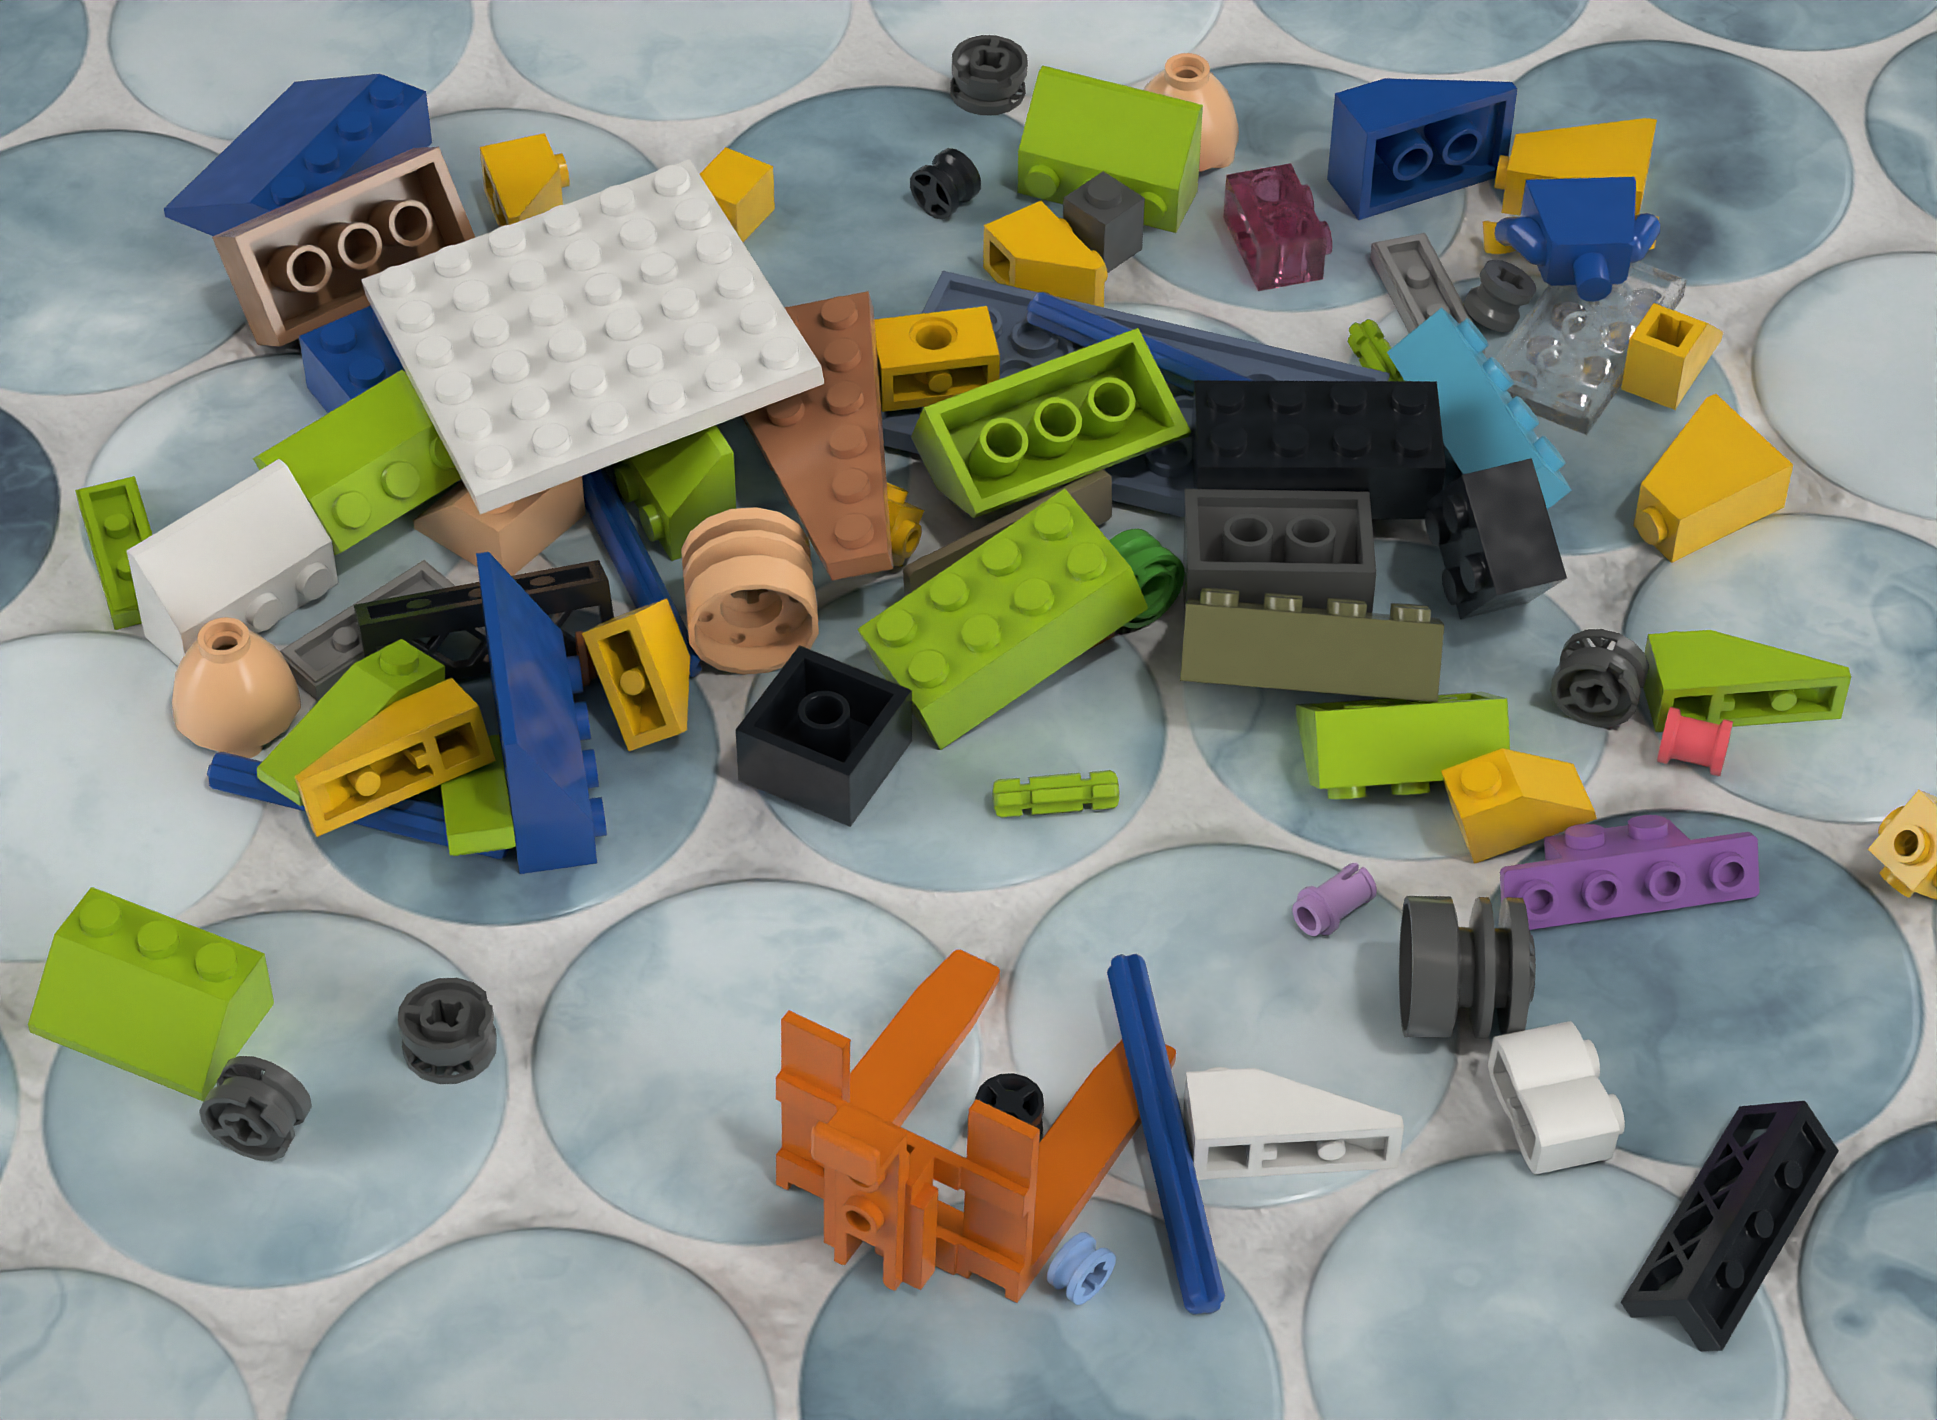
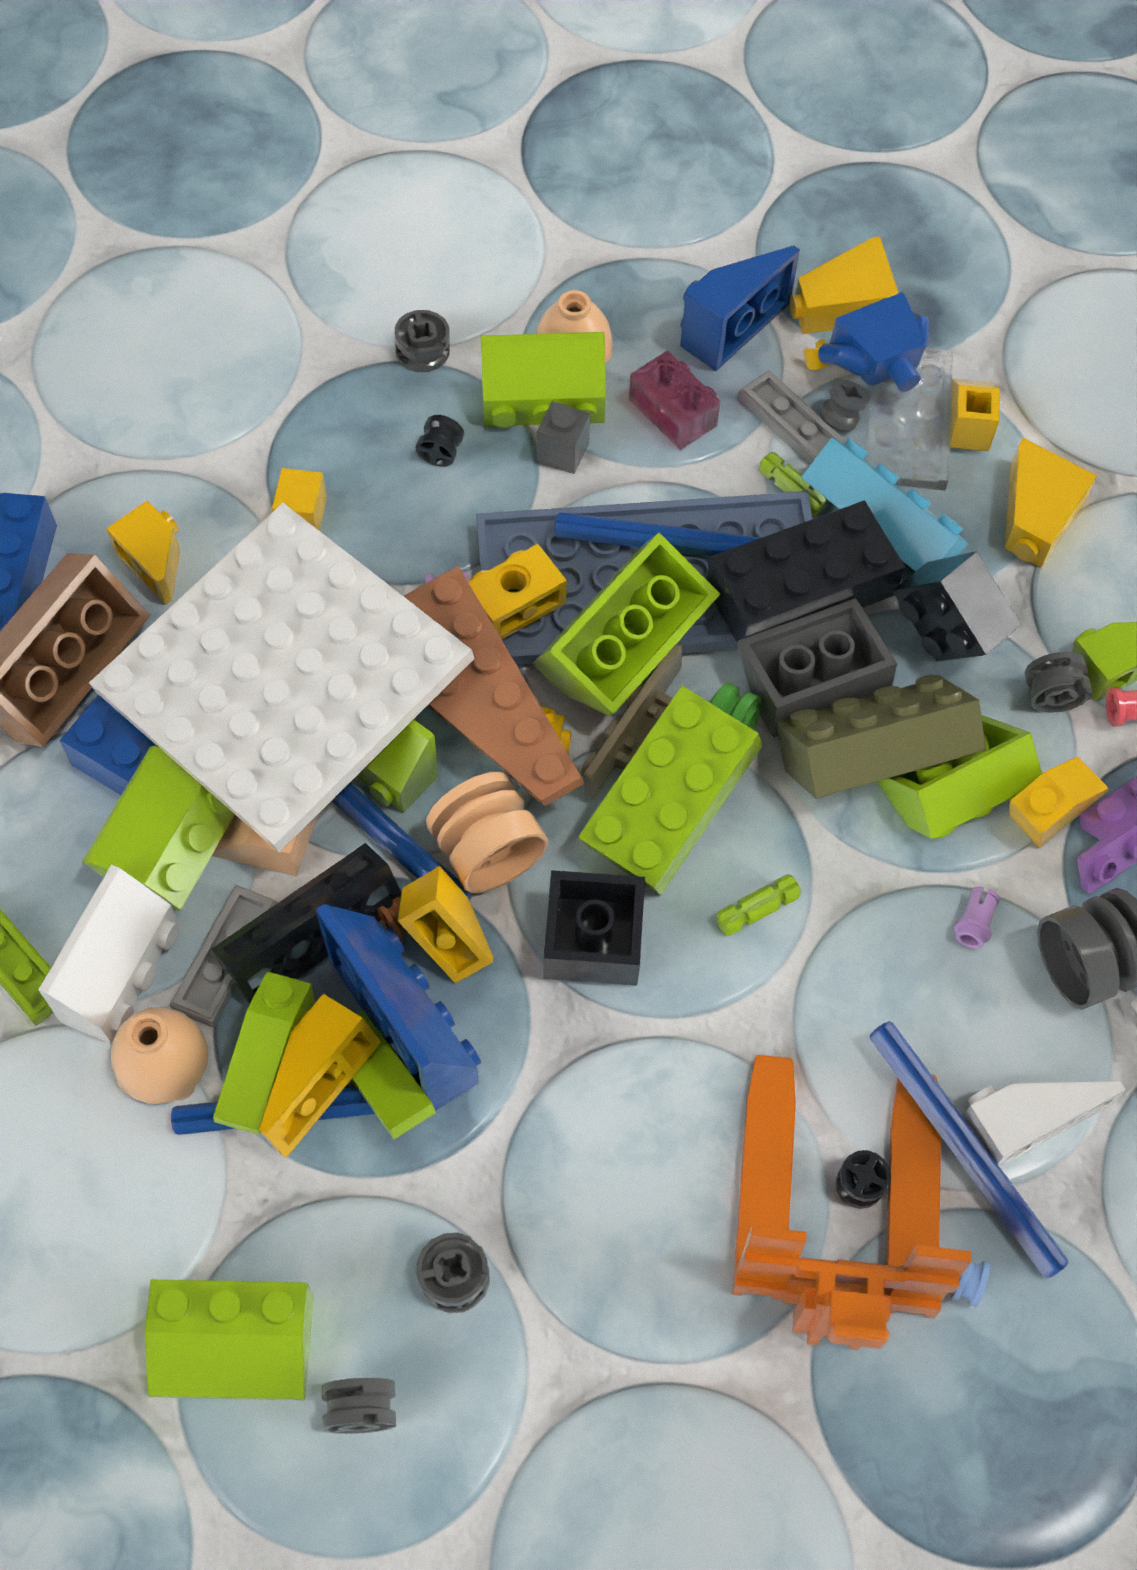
camera: 25 degrees left, 15 degrees up
yellow slope [983,201,1108,307] -> none

